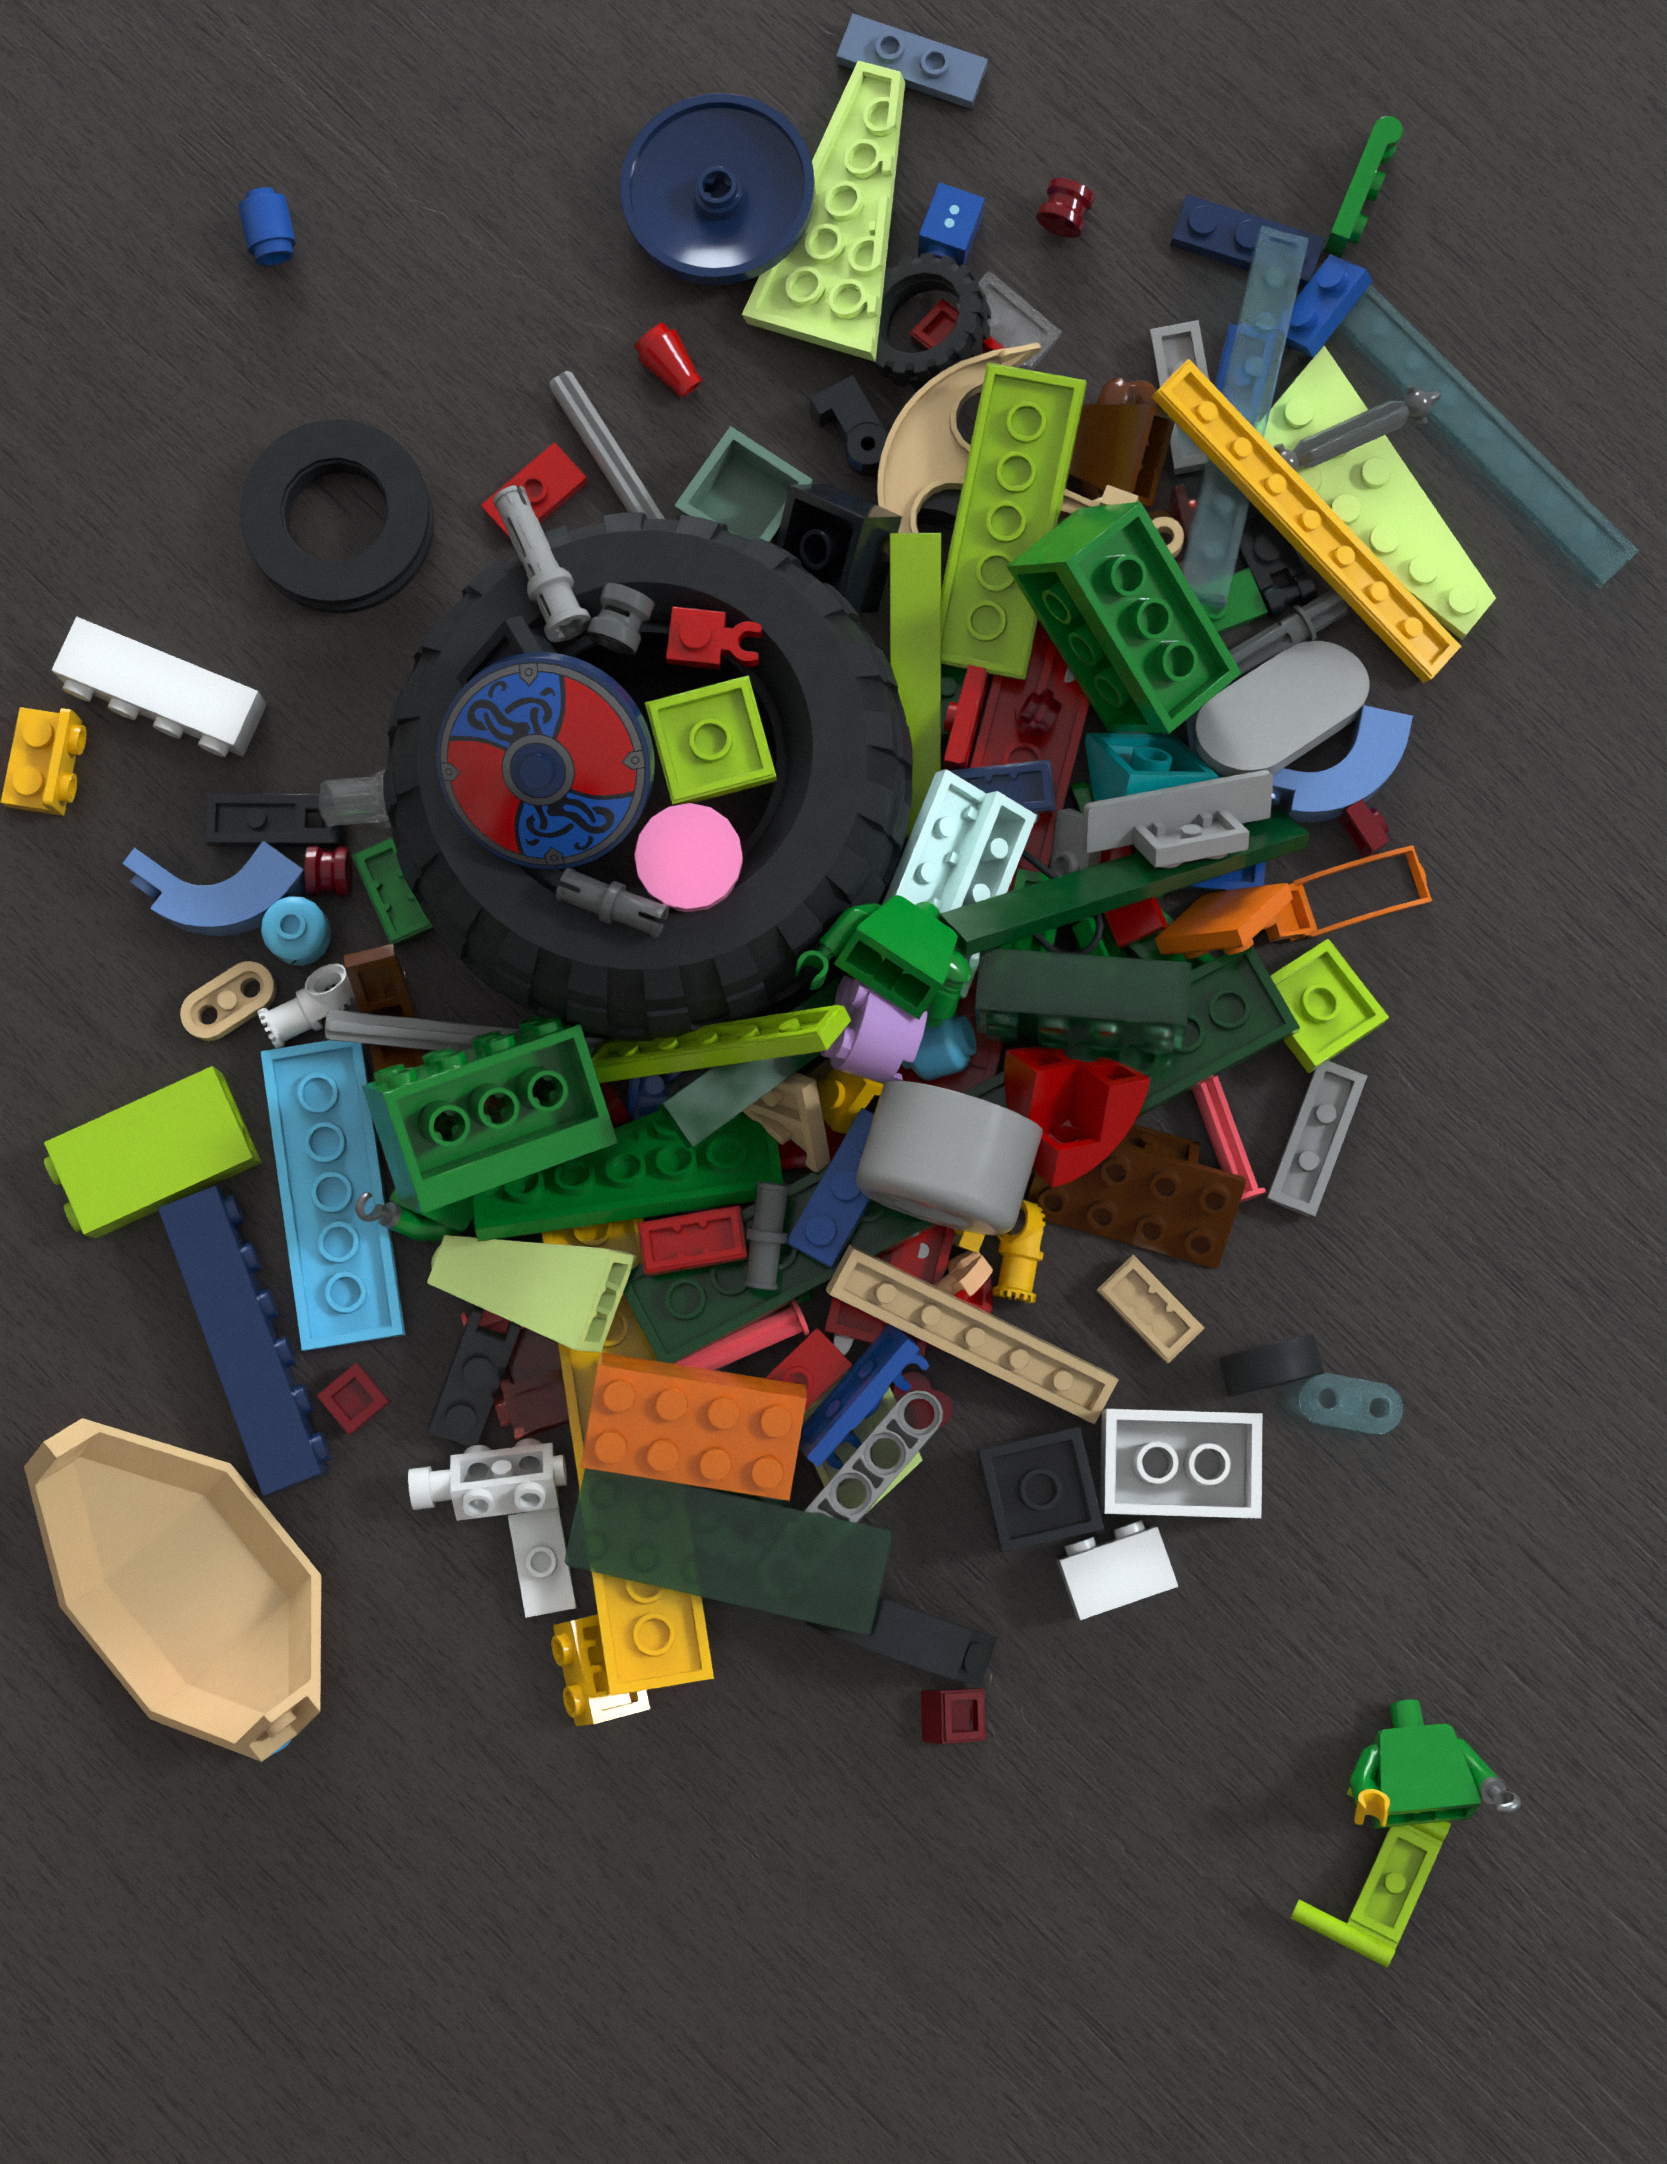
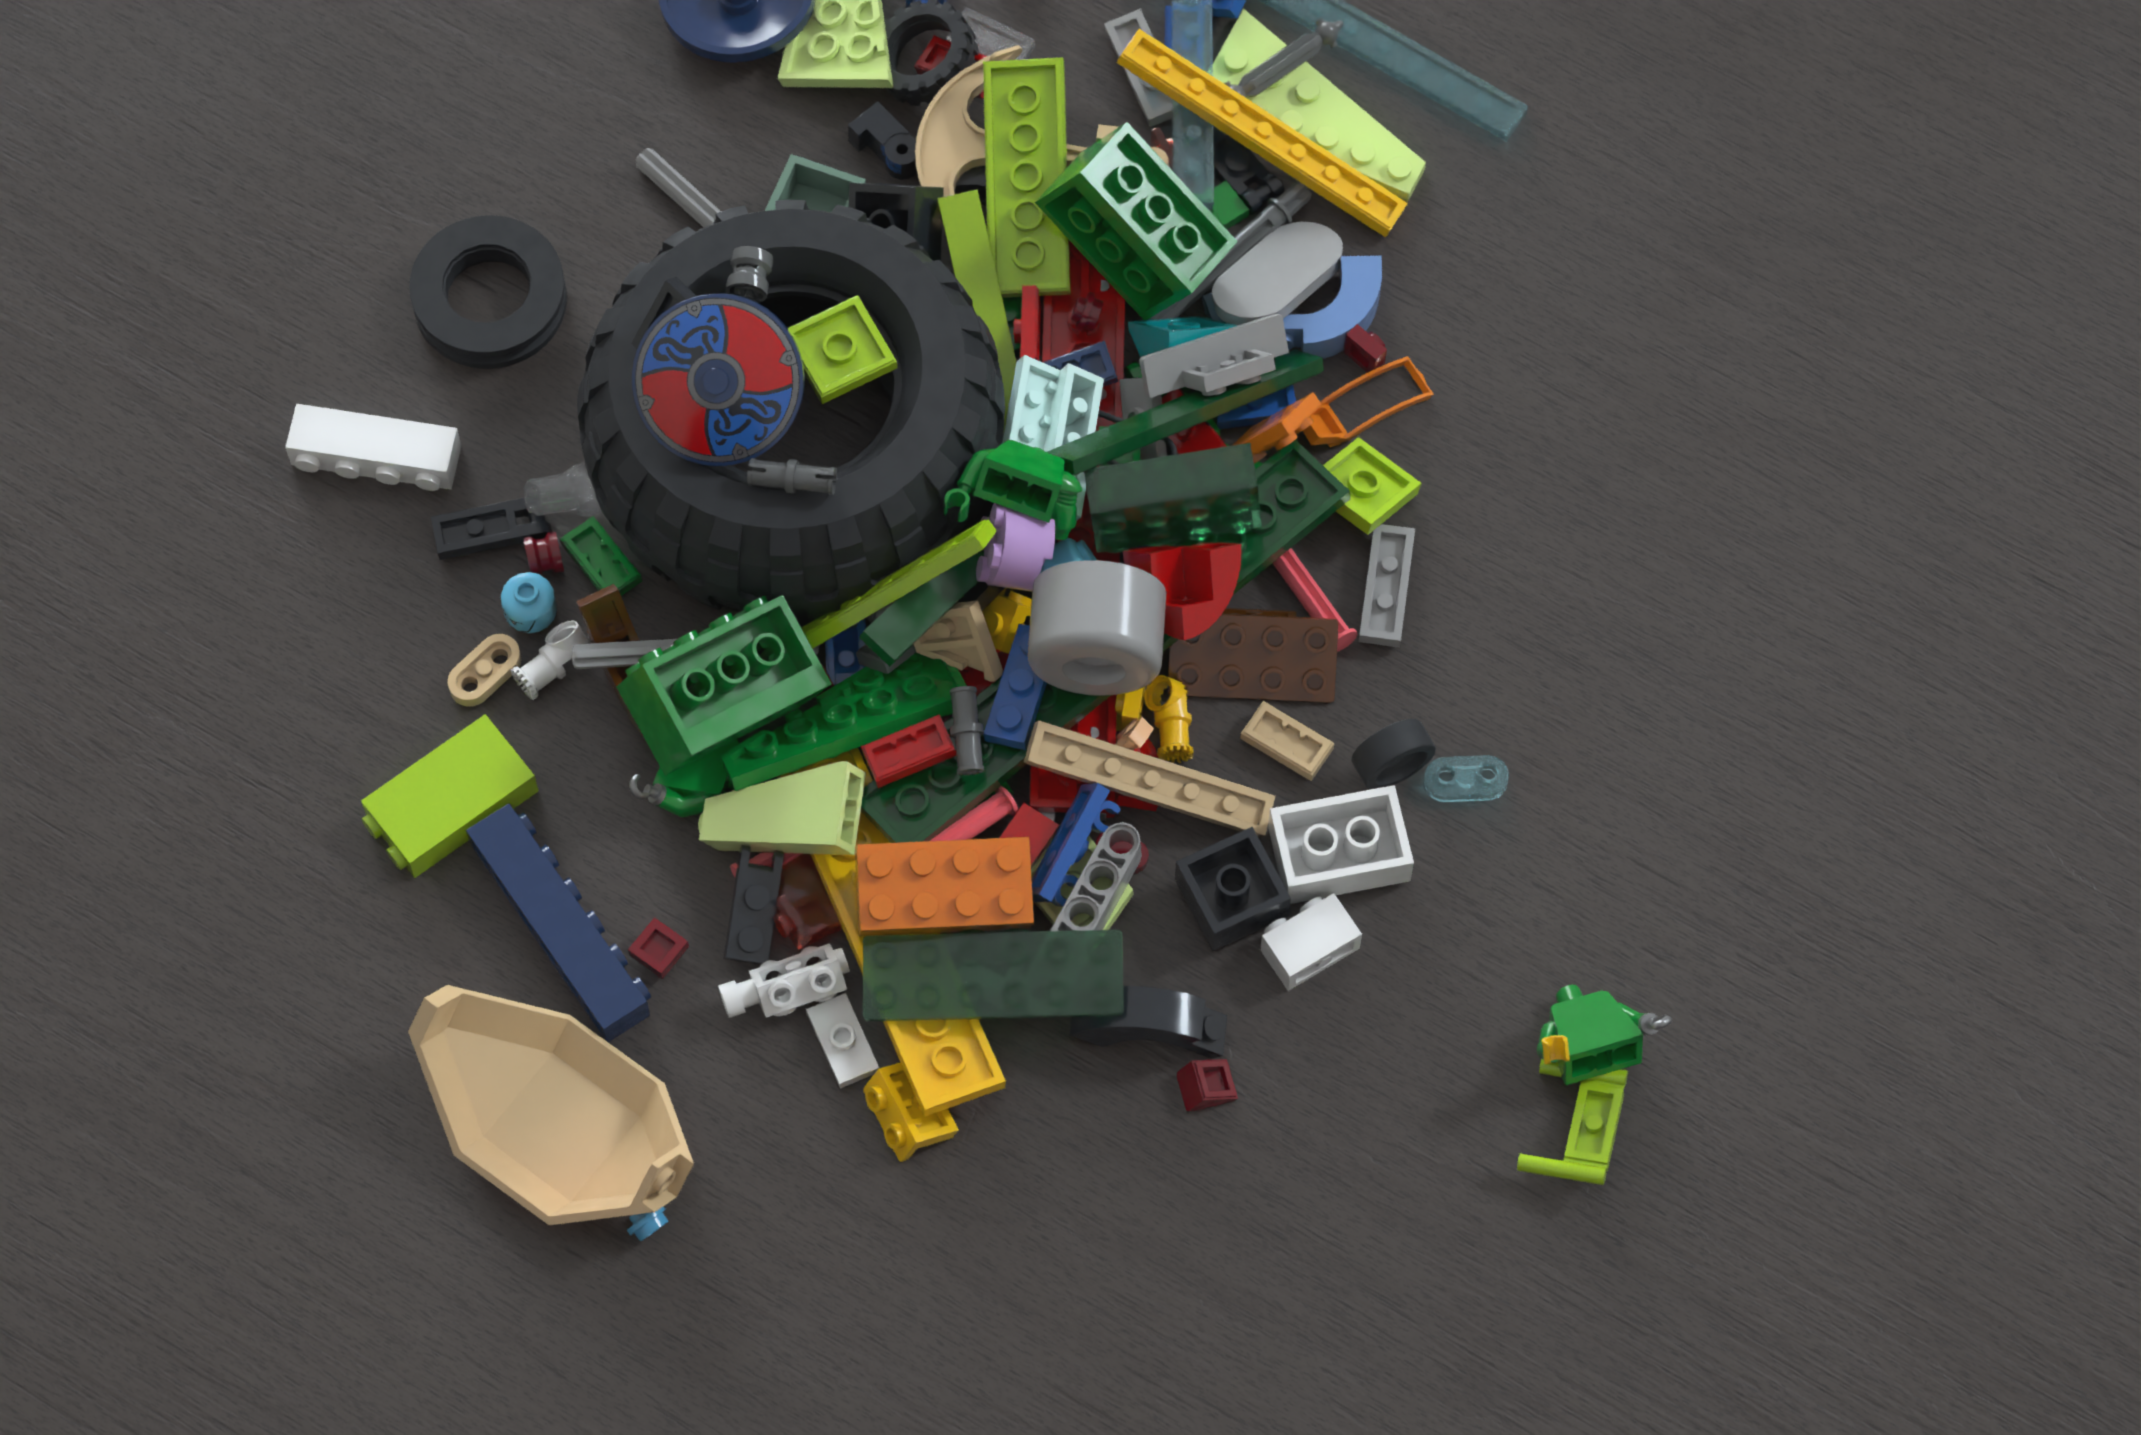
camera: 15 degrees left, 15 degrees down
yellow bracket [1,707,87,816] -> none
medium blue arch [122,841,306,936] -> none
blue brick [238,187,296,266] -> none
medium azure plate [260,1040,406,1352] -> none
red plate [481,442,588,541] -> none
light grey pin [493,485,591,642] -> none
red cone [634,322,703,399] -> none
bright pink tile [634,803,743,913] -> none
red plate [666,607,762,670] -> none
reddish brown torso [1069,378,1175,539] -> none

